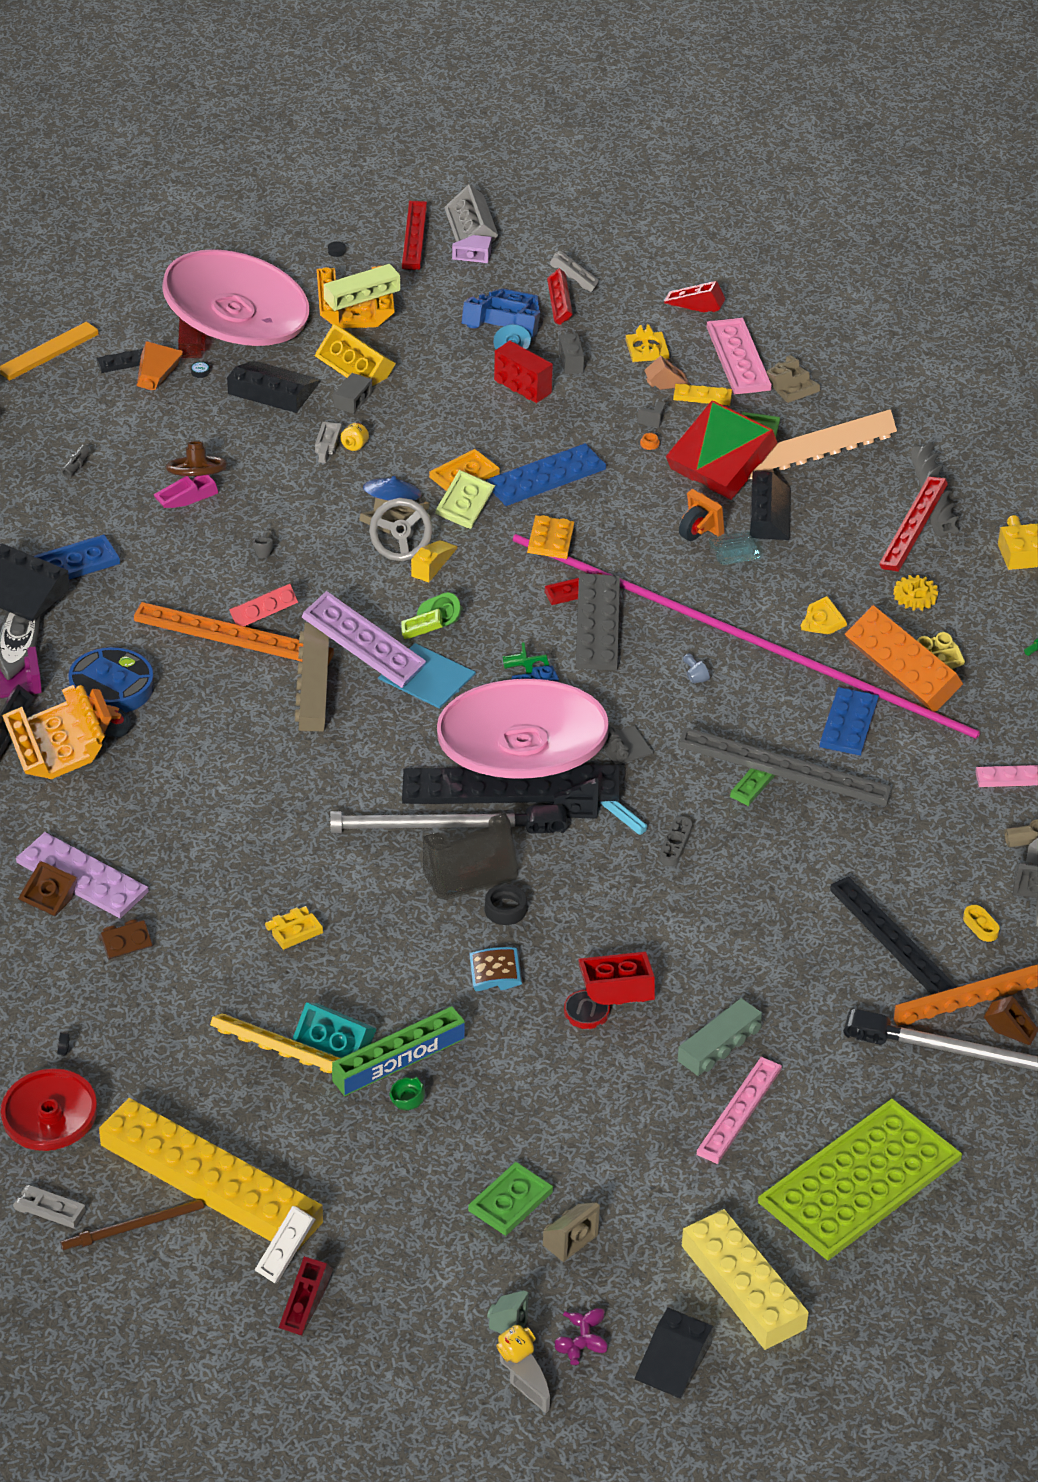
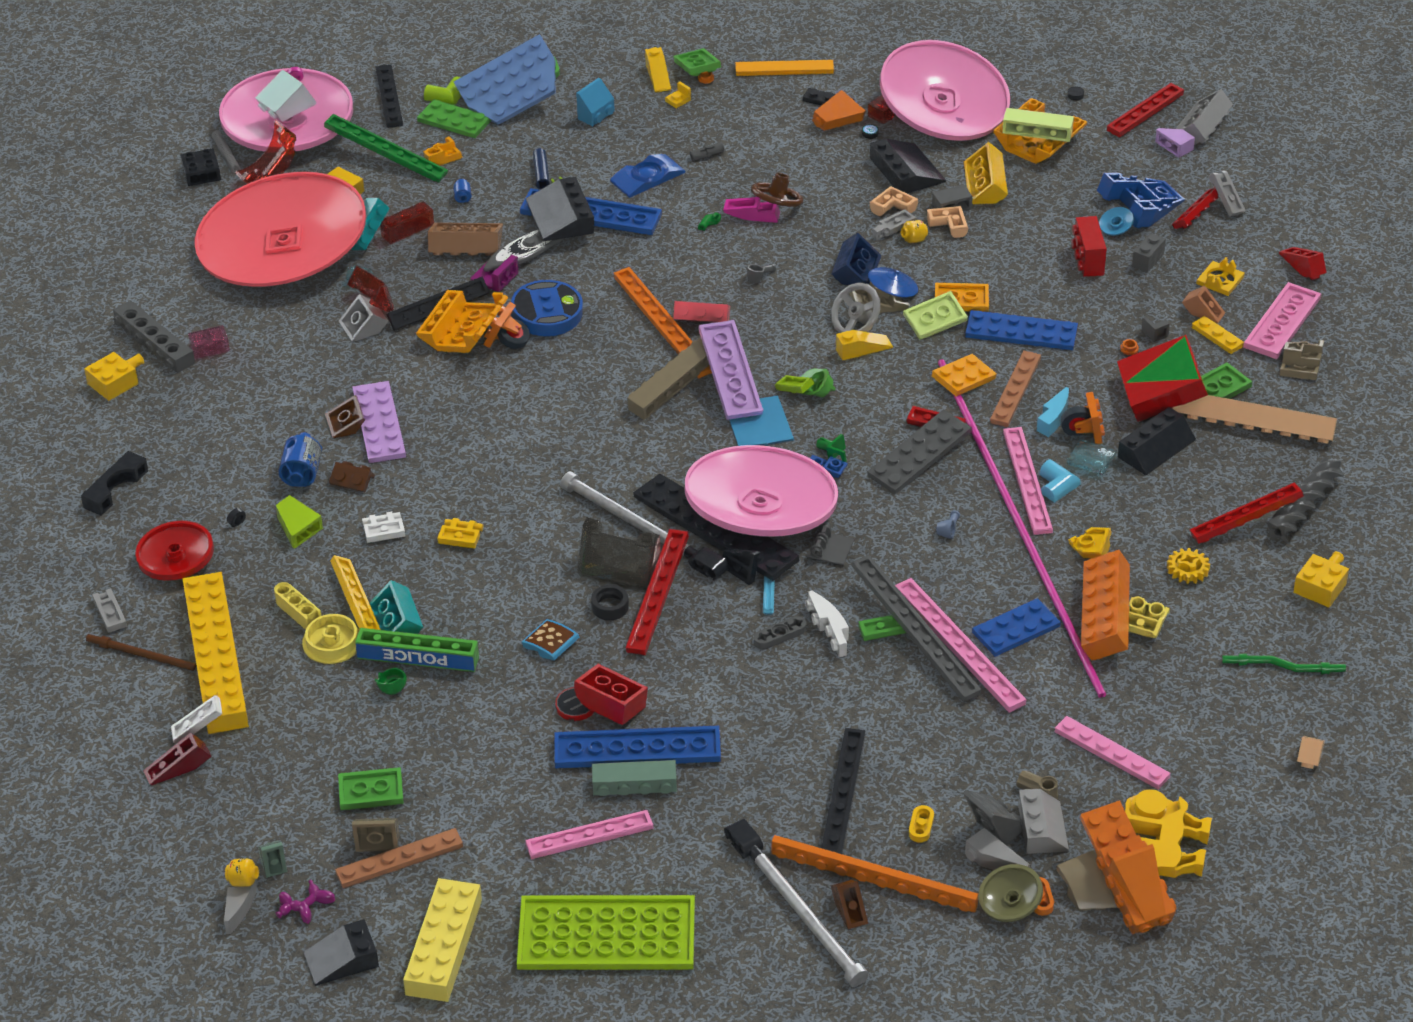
camera: 45 degrees right, 0 degrees up
none -> light yellow beam [274,582,359,664]
none -> lime slope [276,495,323,549]
none -> blue cylinder [278,432,322,487]
none -> nougat plate [335,828,463,888]
none -> white plate [362,511,405,543]
none -> blue plate [555,726,721,768]
none -> blue slope [610,154,685,198]
none -> red plate [626,529,689,655]
none -> green arm [698,212,721,231]
none -> white slope [806,591,849,657]
none -> dark blue slope [832,233,882,286]
none -> light nougat brick [870,186,918,216]
none -> bright pink plate [895,578,1026,713]
none -> light nougat brick [927,206,968,238]
none -> nougat plate [990,351,1041,427]
none -> bright pink tile [1003,427,1053,535]
none -> medium azure slope [1037,387,1069,437]
none -> medium azure brick [1040,459,1081,503]

